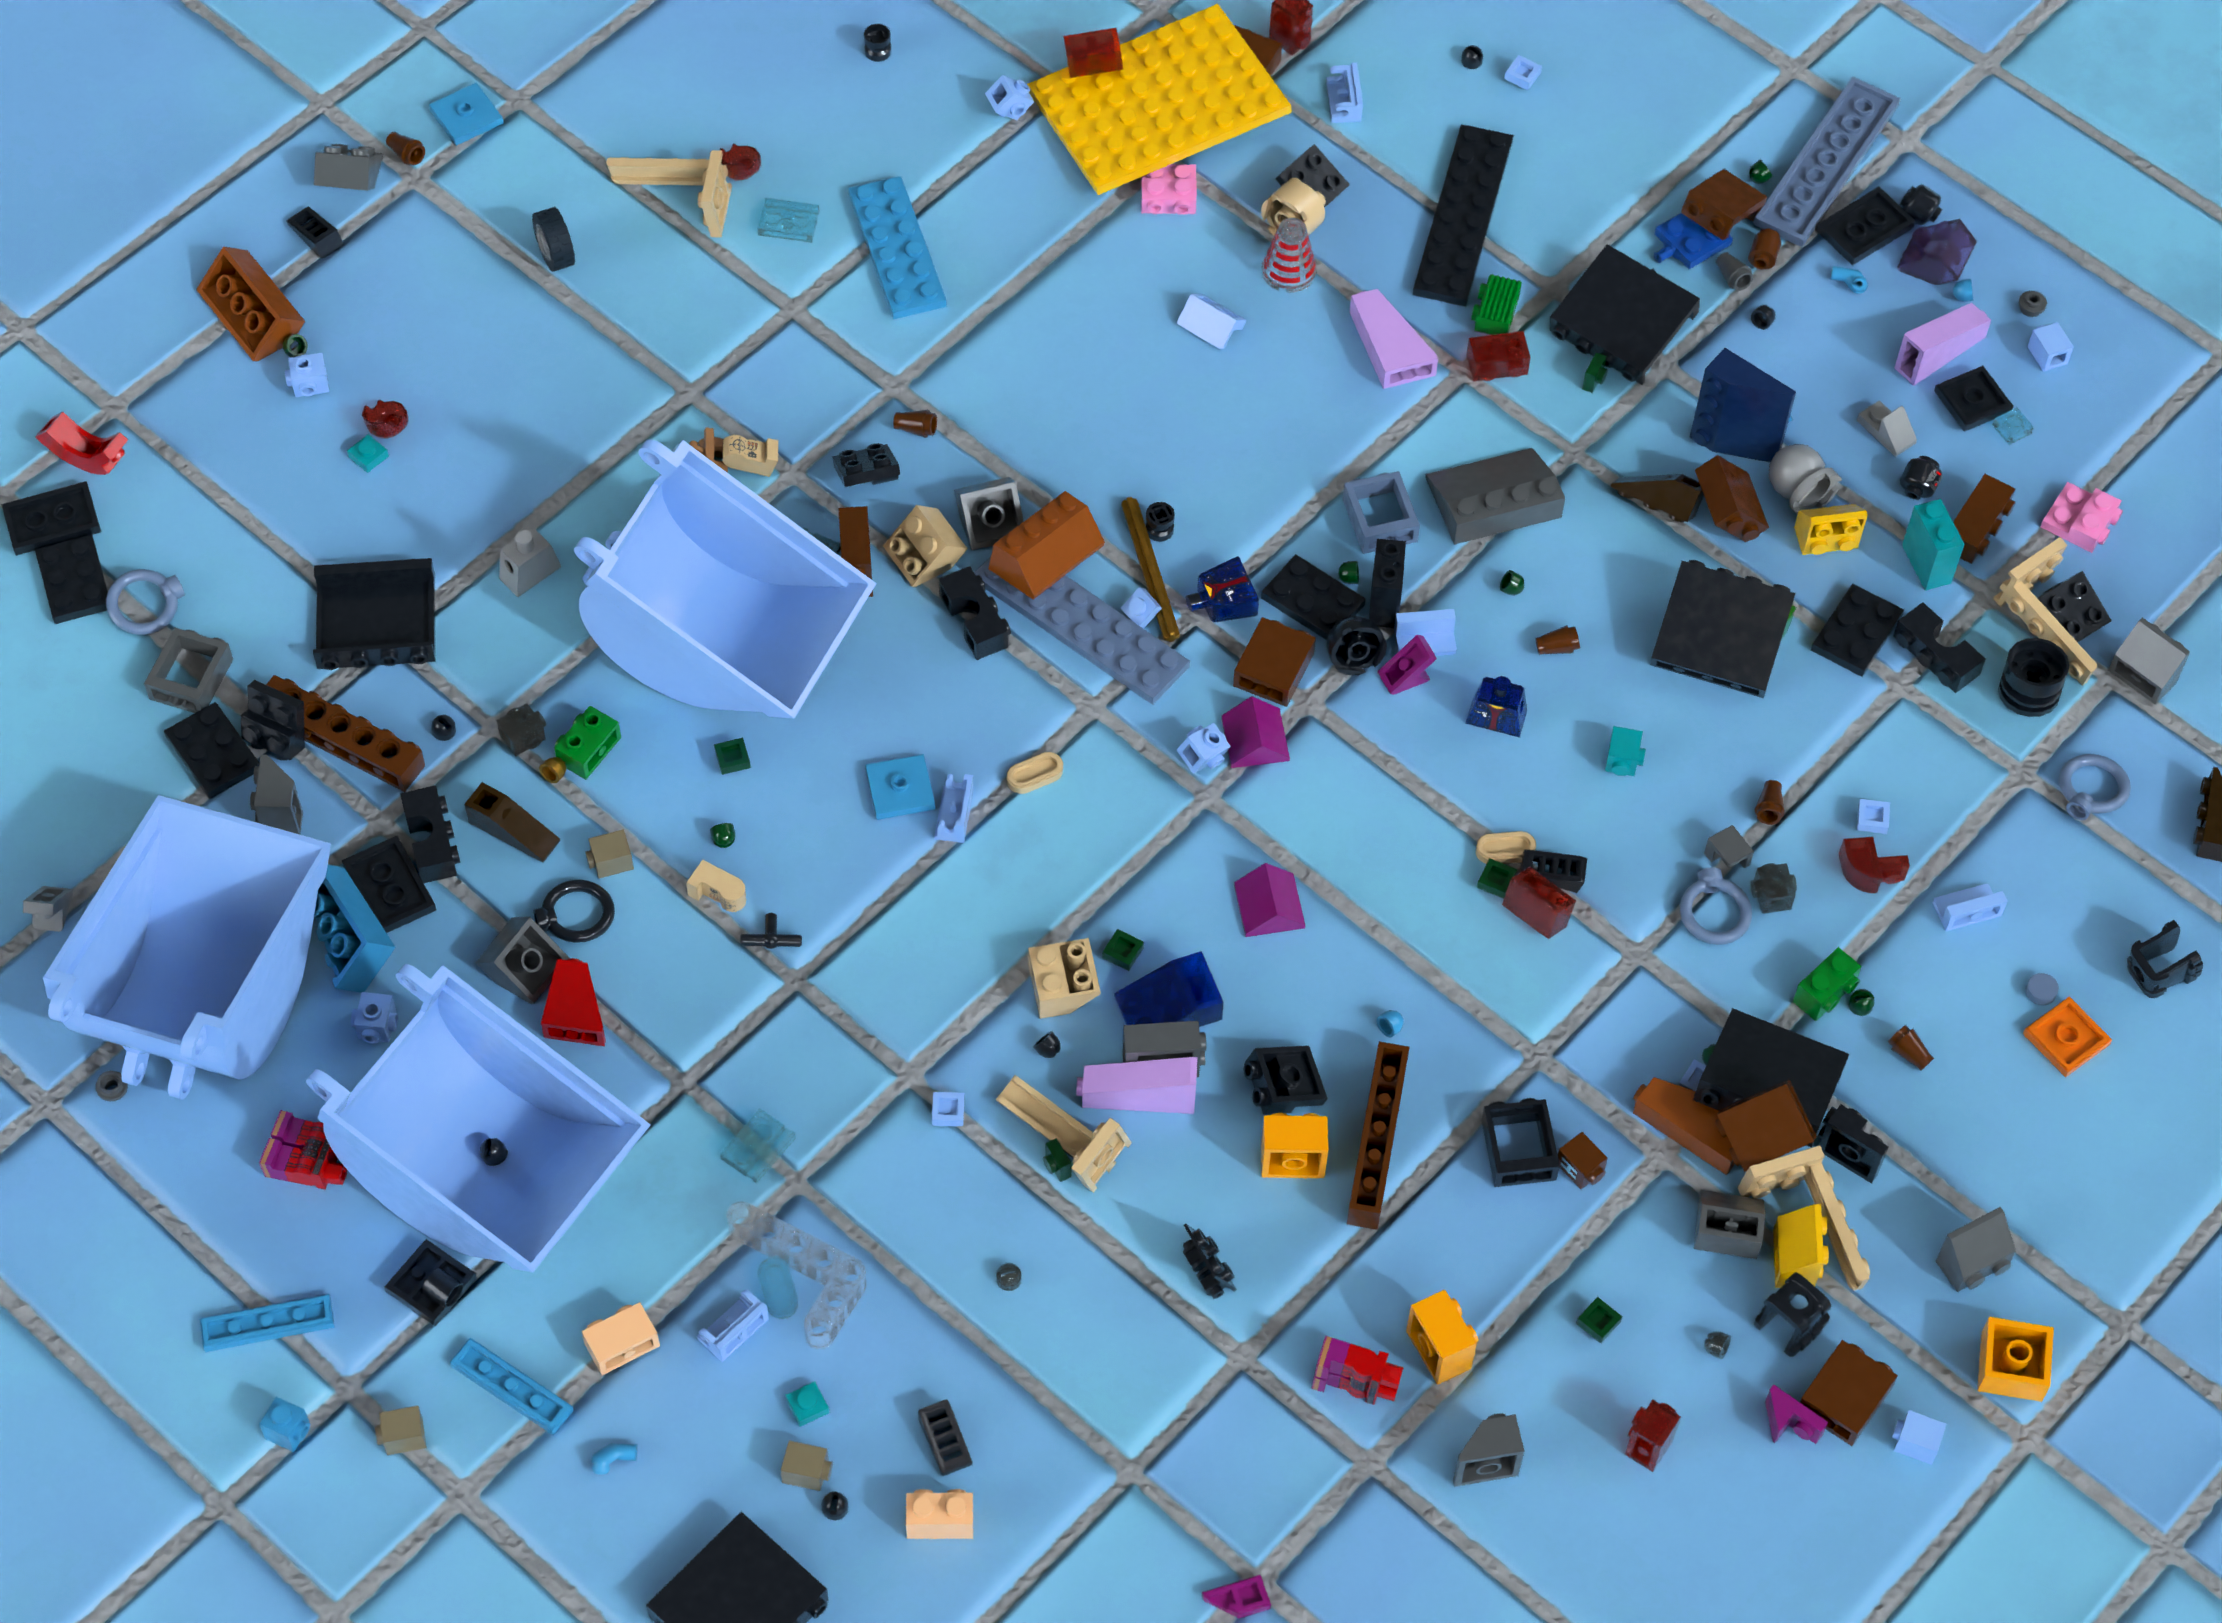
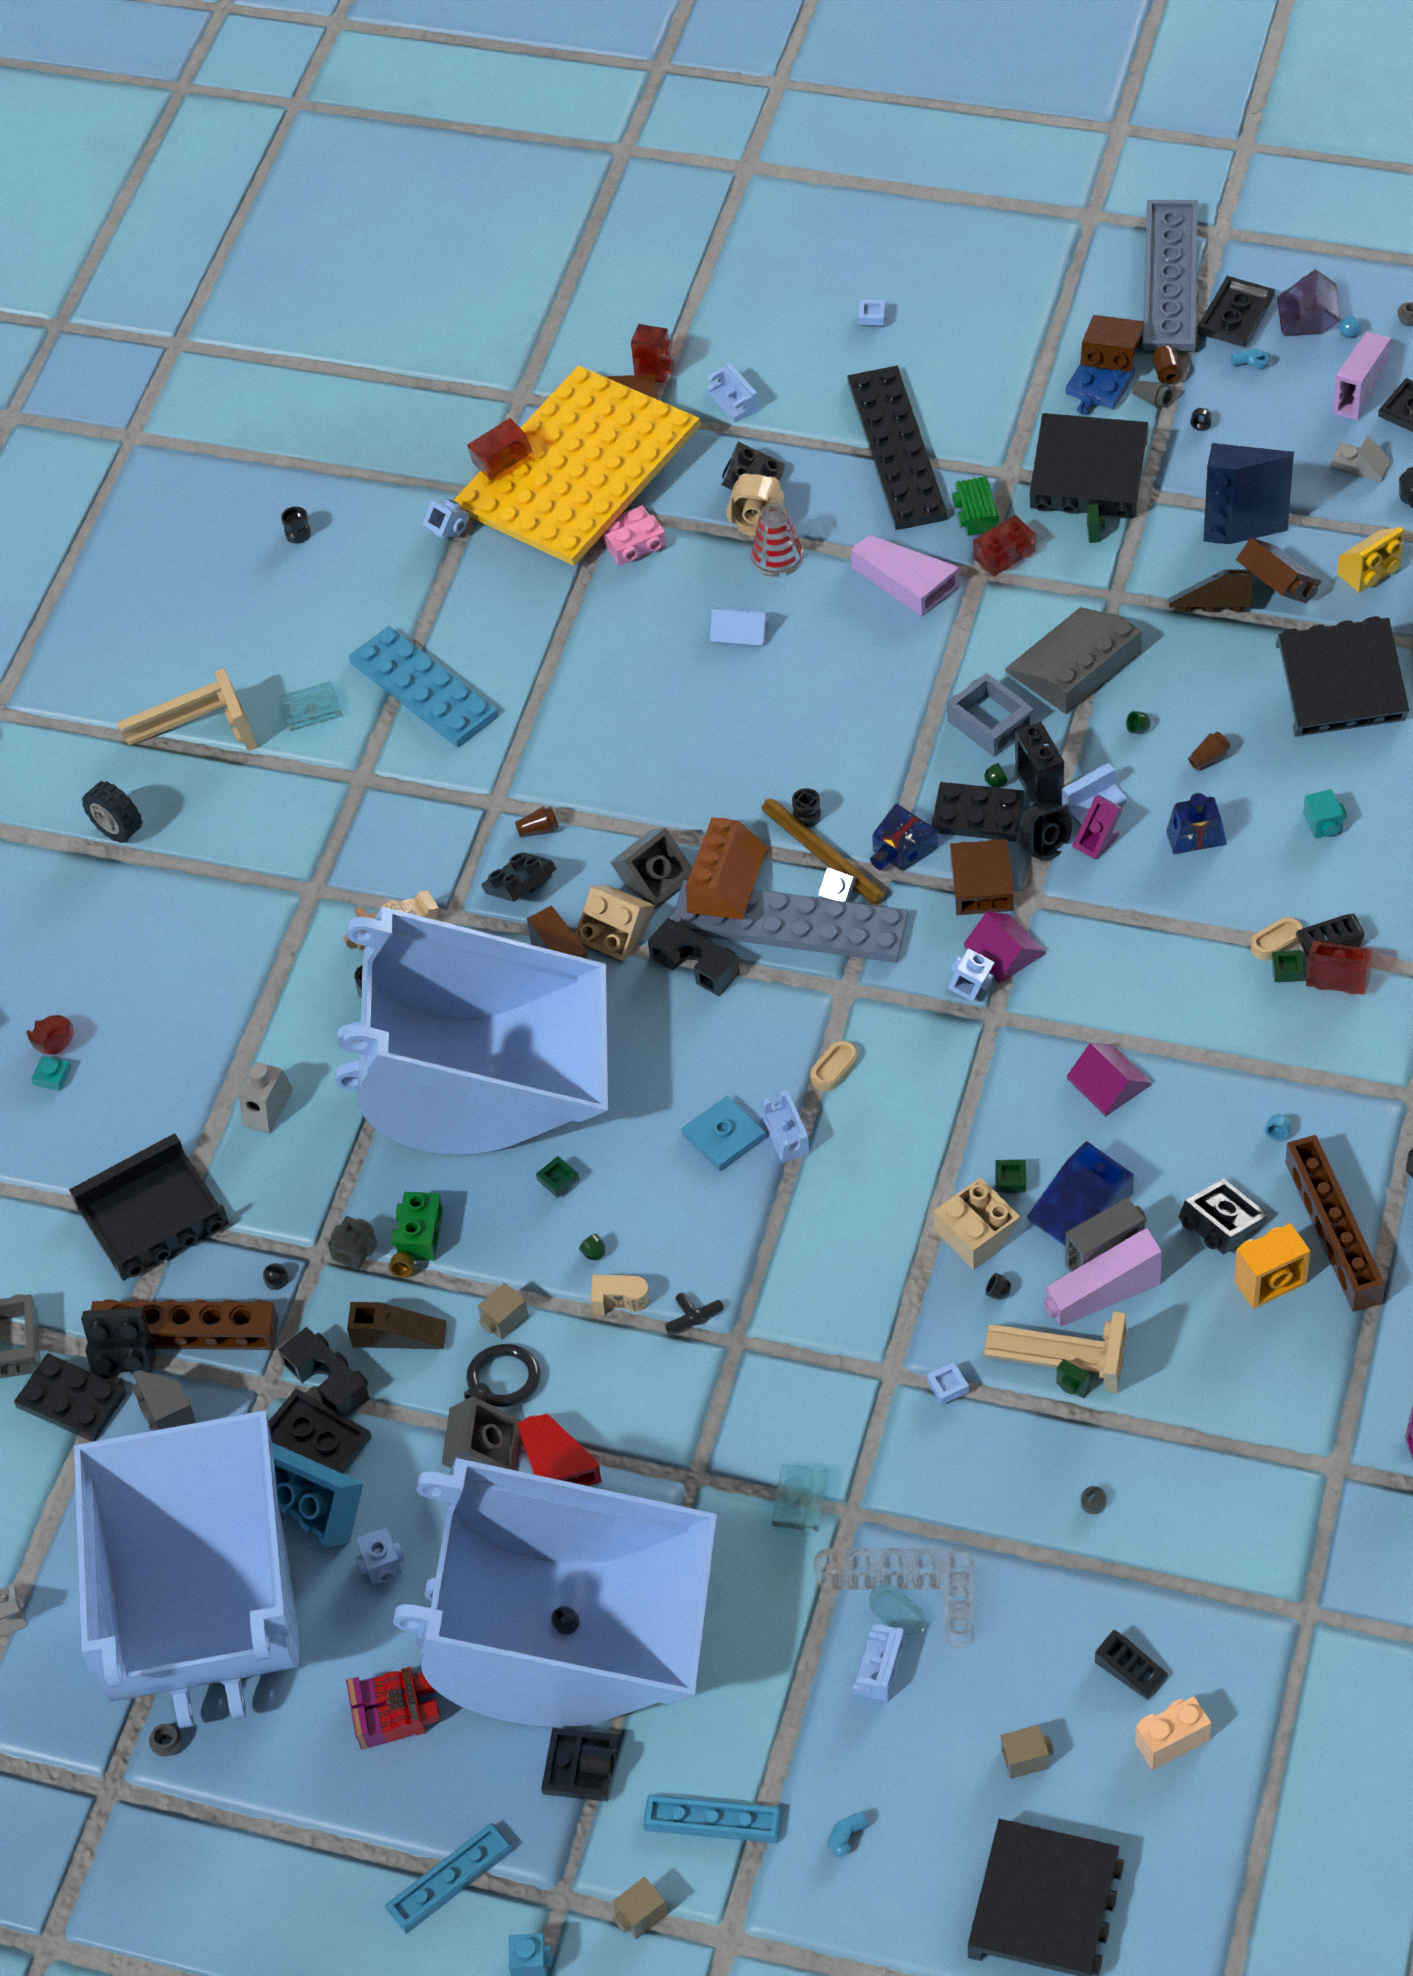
camera: 20 degrees left, 5 degrees down
light nougat brick [582,1302,660,1375] -> none
clear red hair [719,144,762,181] -> none
teal plate [786,1381,830,1427] -> none
black hinge [821,1491,848,1521] -> none
black hinge [1183,1224,1237,1299] -> none
black hinge [1461,45,1483,69] -> none
dark green hinge [1749,159,1773,184] -> none
light grey tile [1769,444,1842,514] -> none
black head [1900,184,1943,225] -> none

